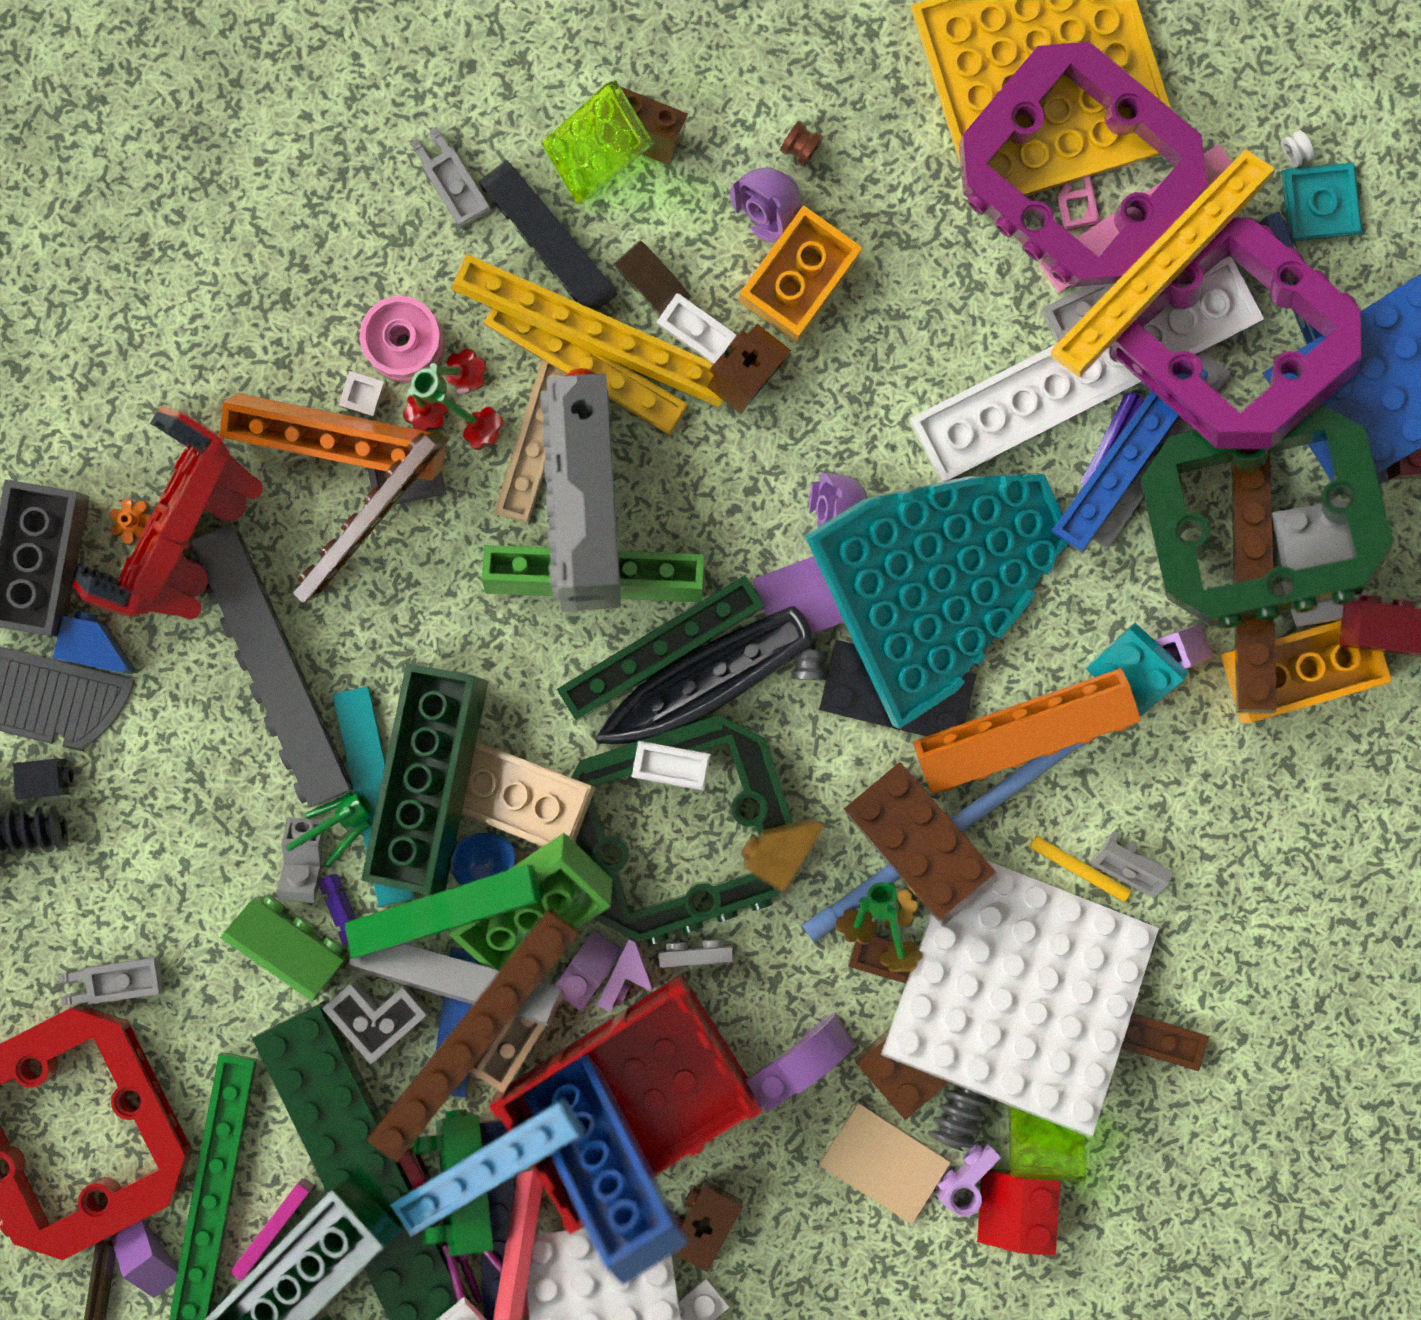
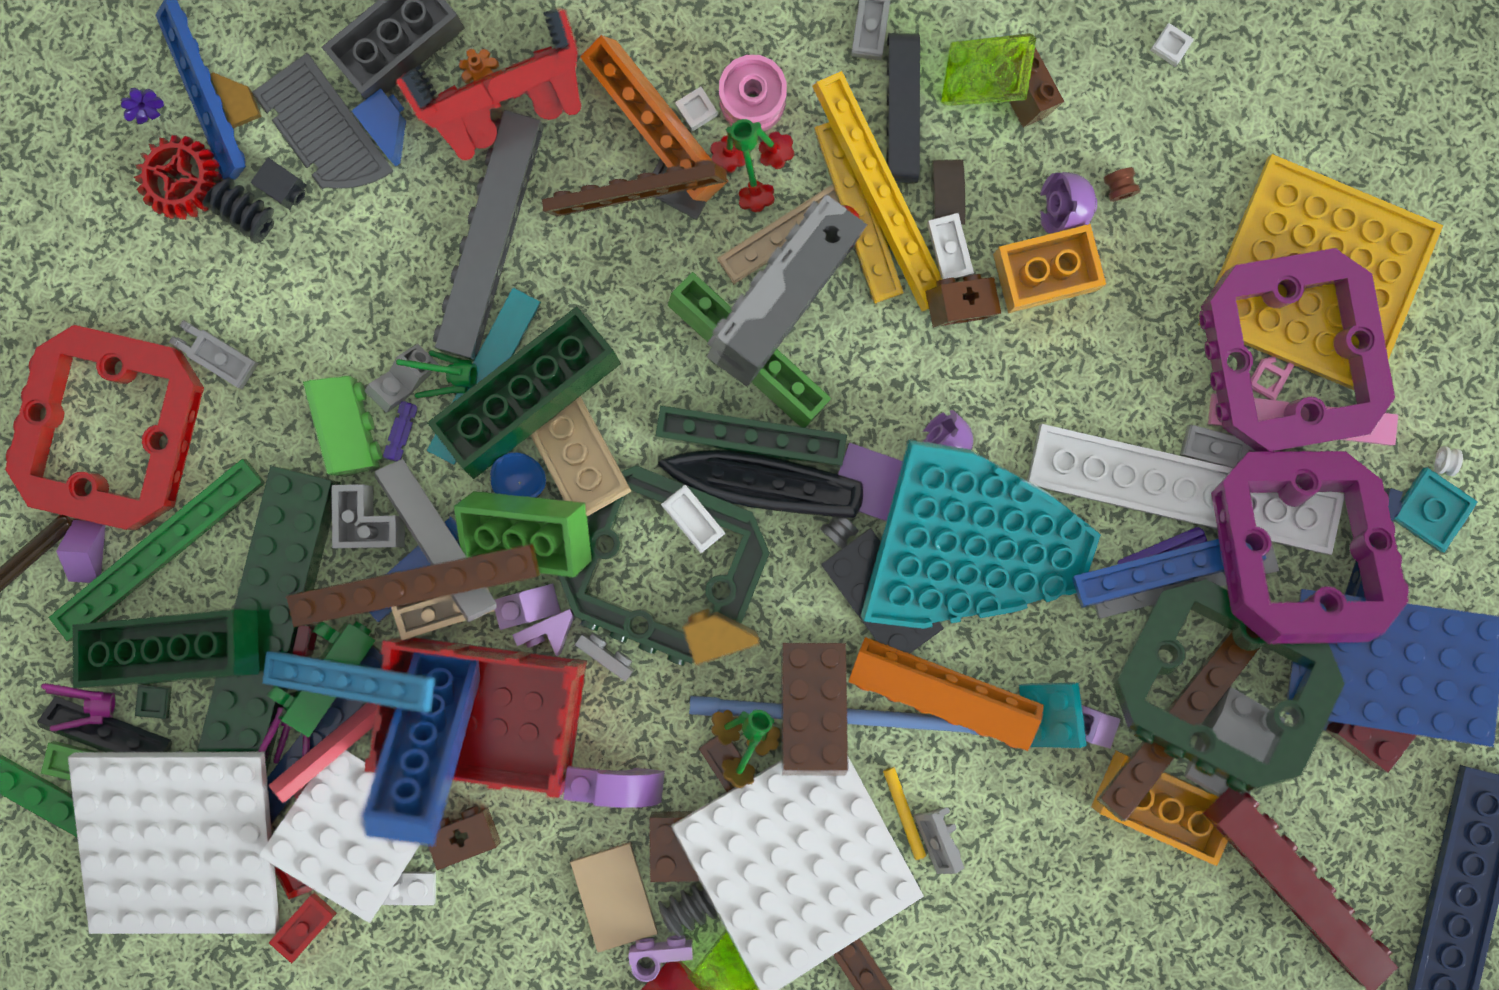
camera: 40 degrees right, 0 degrees up
dark pink tile [231,1178,315,1281] -> none
green tile [345,864,542,959] -> none
yellow plate [1051,149,1275,378] -> none

